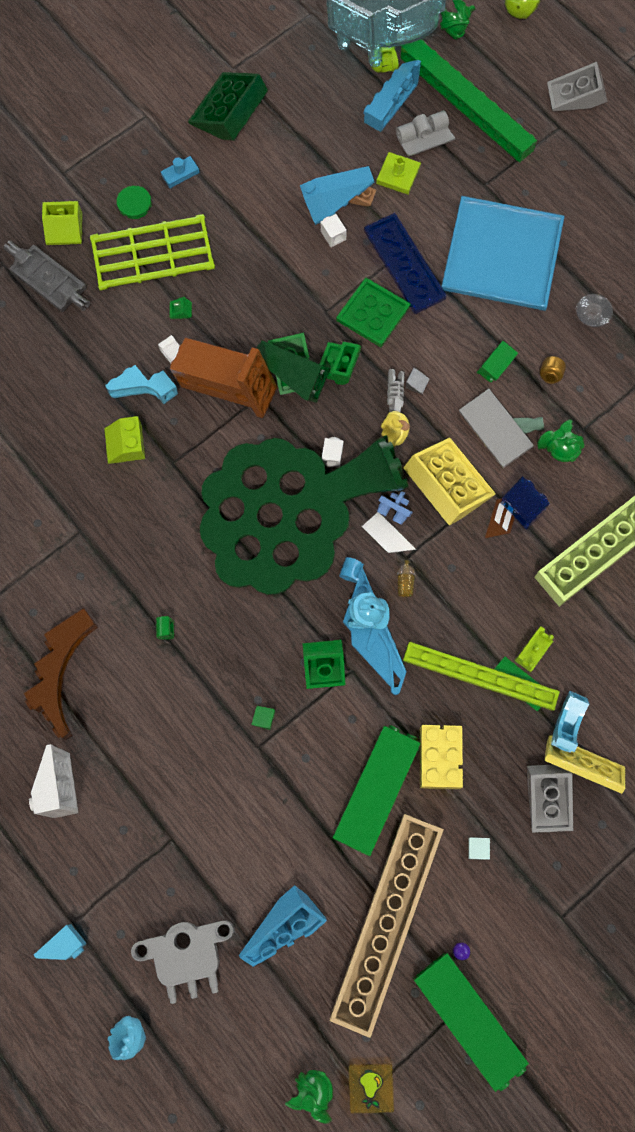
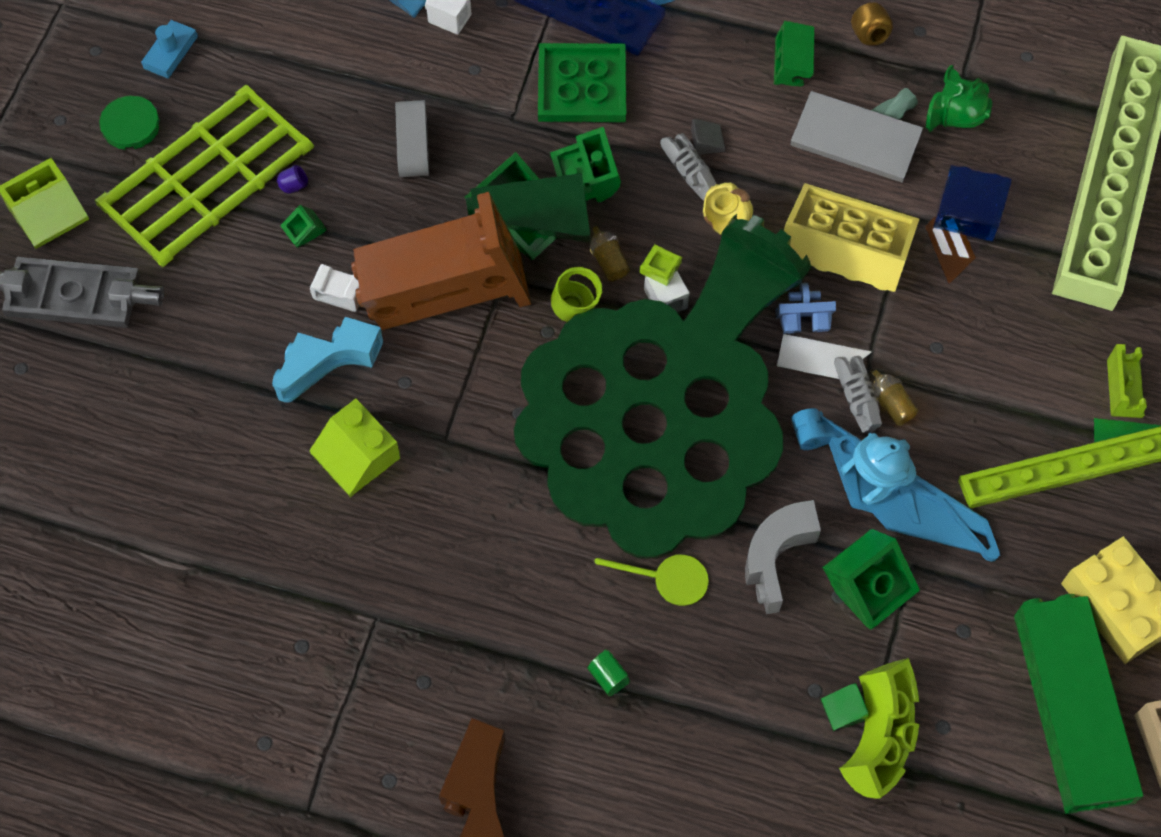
camera: 35 degrees left, 10 degrees down
none -> dark purple piece [277,165,308,194]
none -> light grey beam [395,100,429,178]
none -> lime helmet [551,267,602,322]
none -> clear yellow piece [590,226,630,282]
none -> lime piece [594,555,709,606]
none -> lime tile [640,244,682,286]
none -> light grey arch [745,500,821,614]
none -> light grey hinge [834,356,882,433]
none -> lime brick [839,658,919,799]

